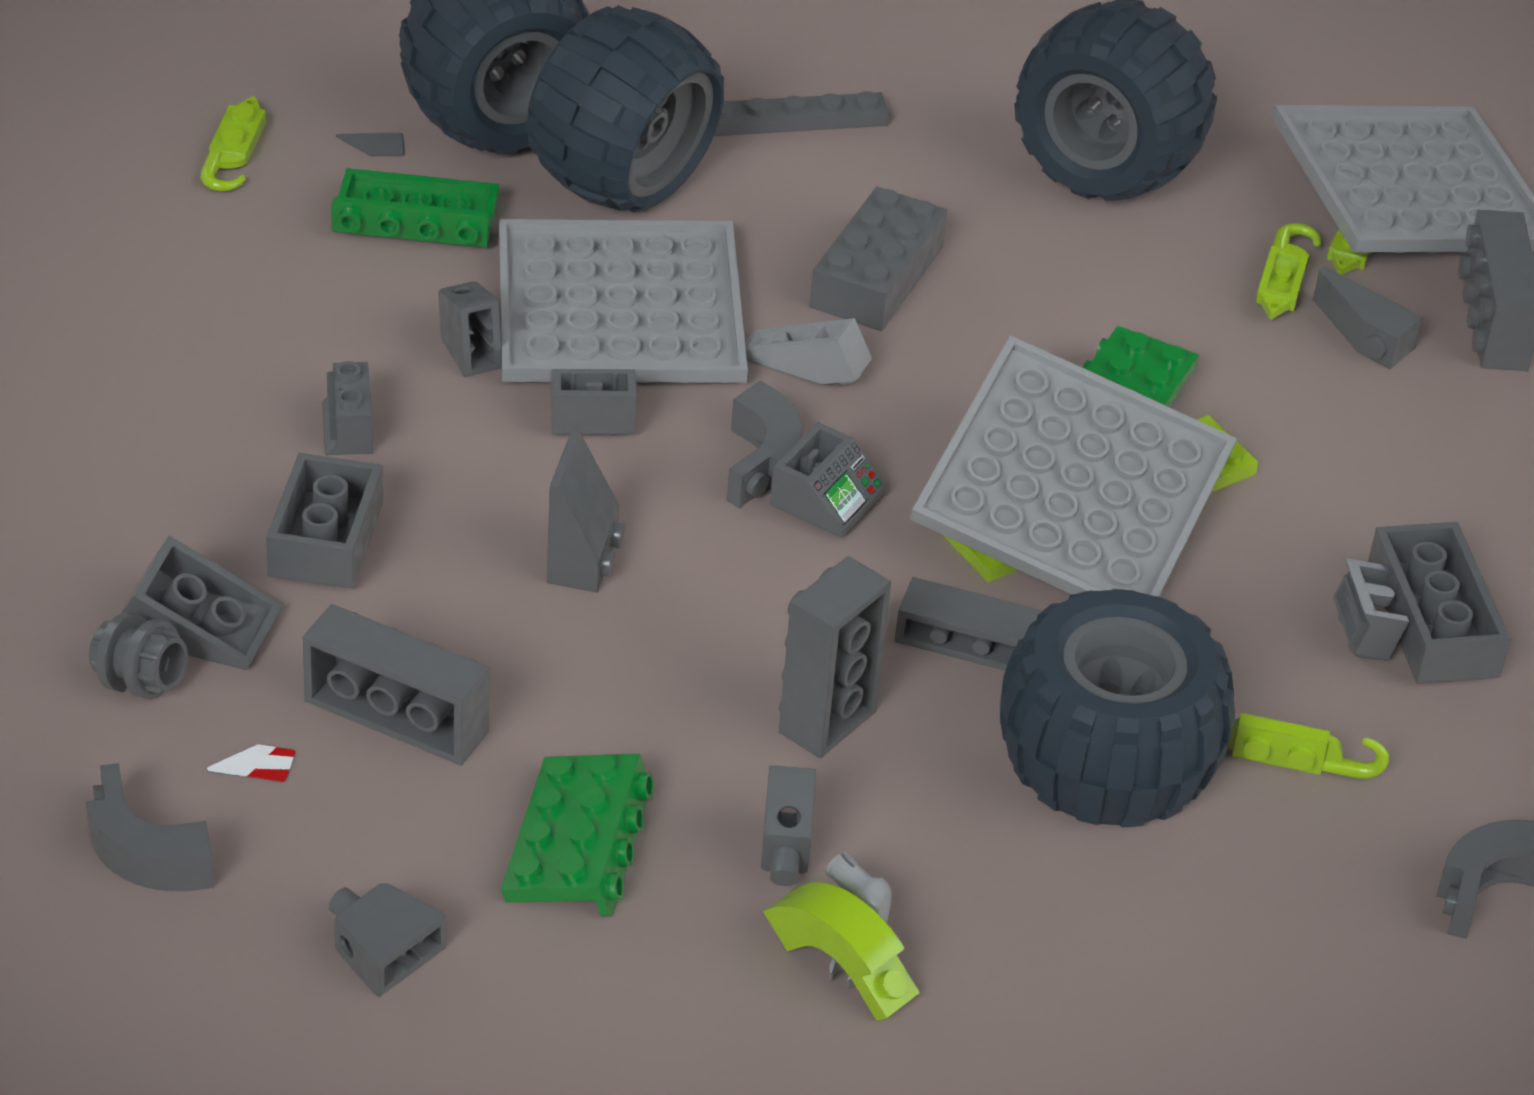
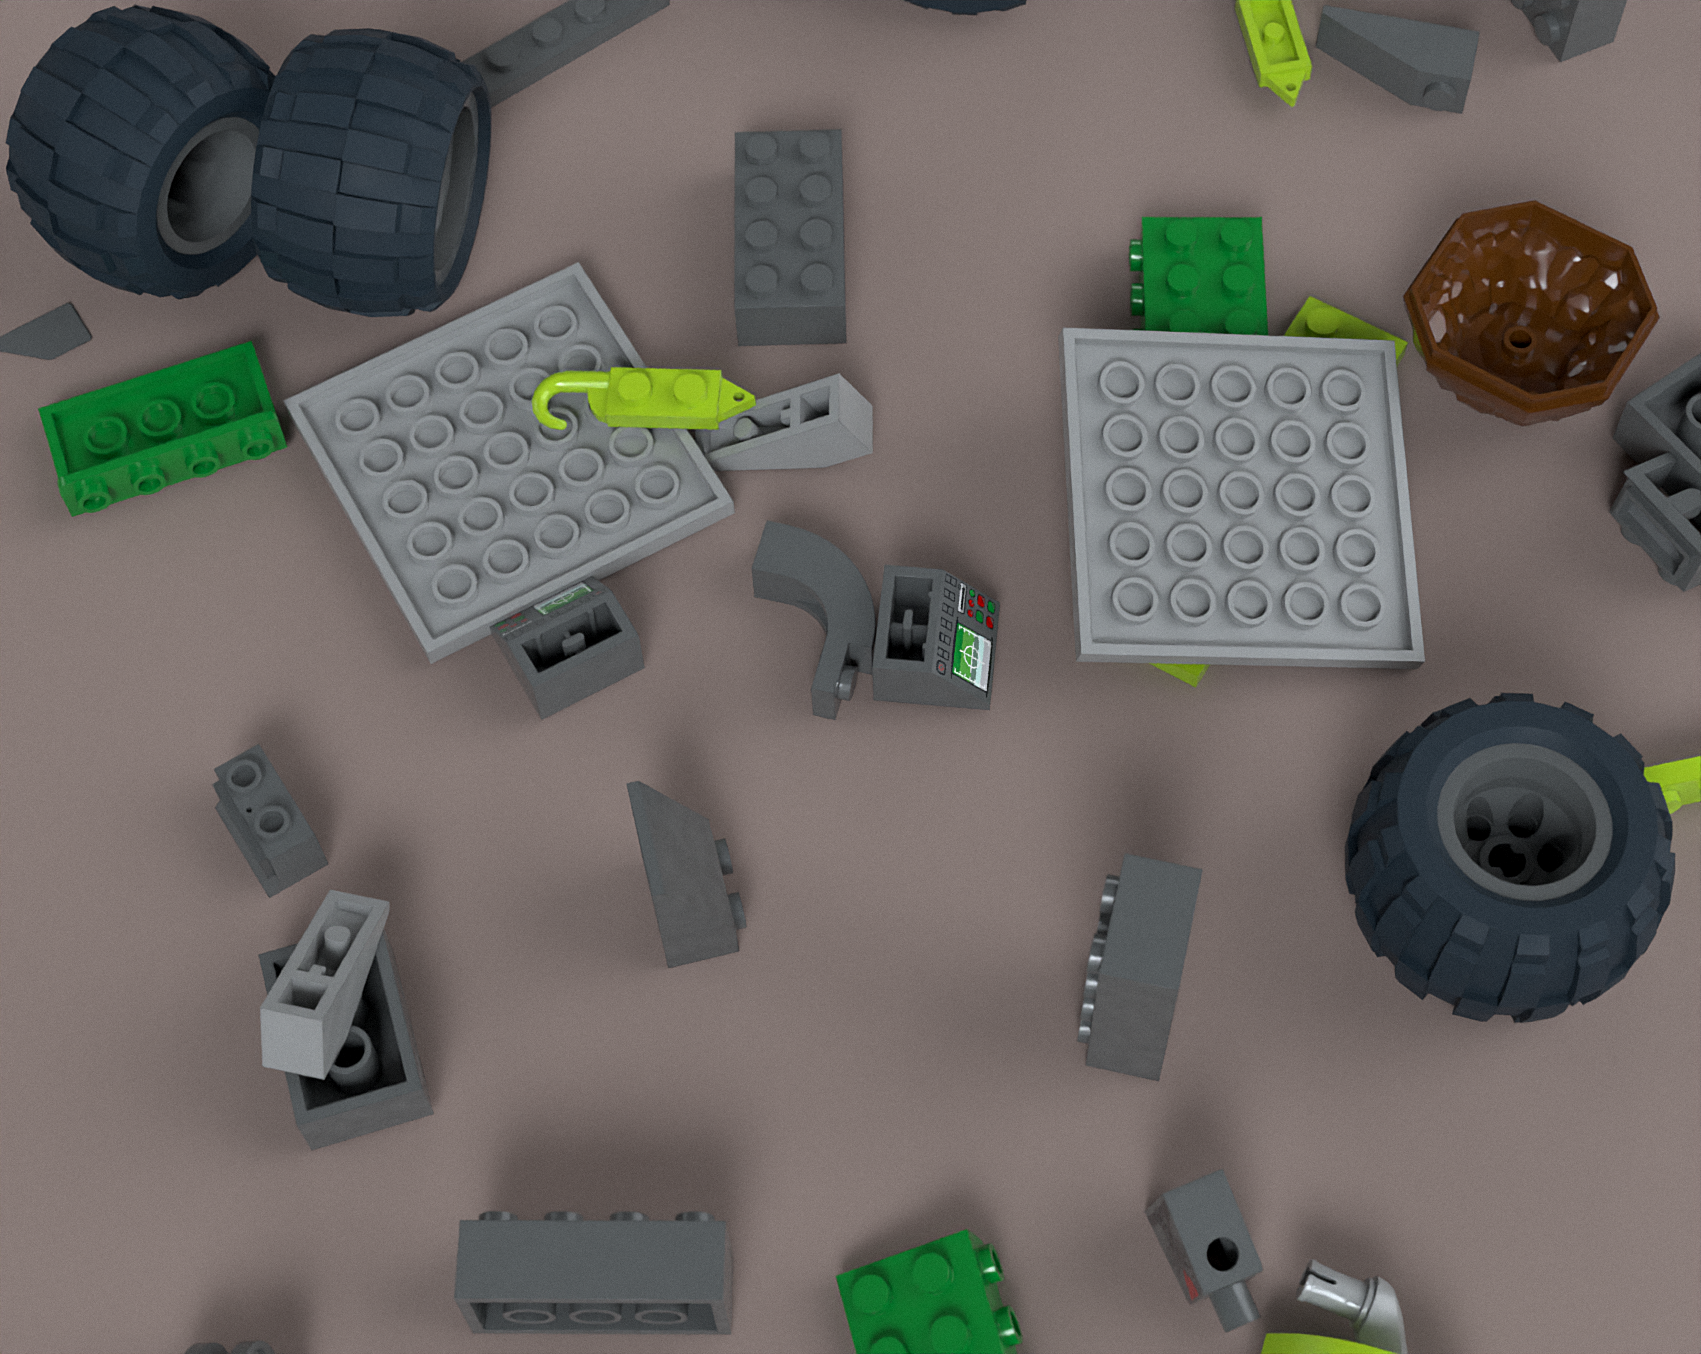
camera: 20 degrees left, 20 degrees up
dark grey slope [120,536,283,670] -> none
dark grey torso [438,282,502,377] -> none
dark grey brick [894,577,1043,671] -> none
none -> light grey slope [260,890,389,1079]
none -> lime plate [531,367,756,430]
none -> reddish brown rock [1403,200,1660,427]

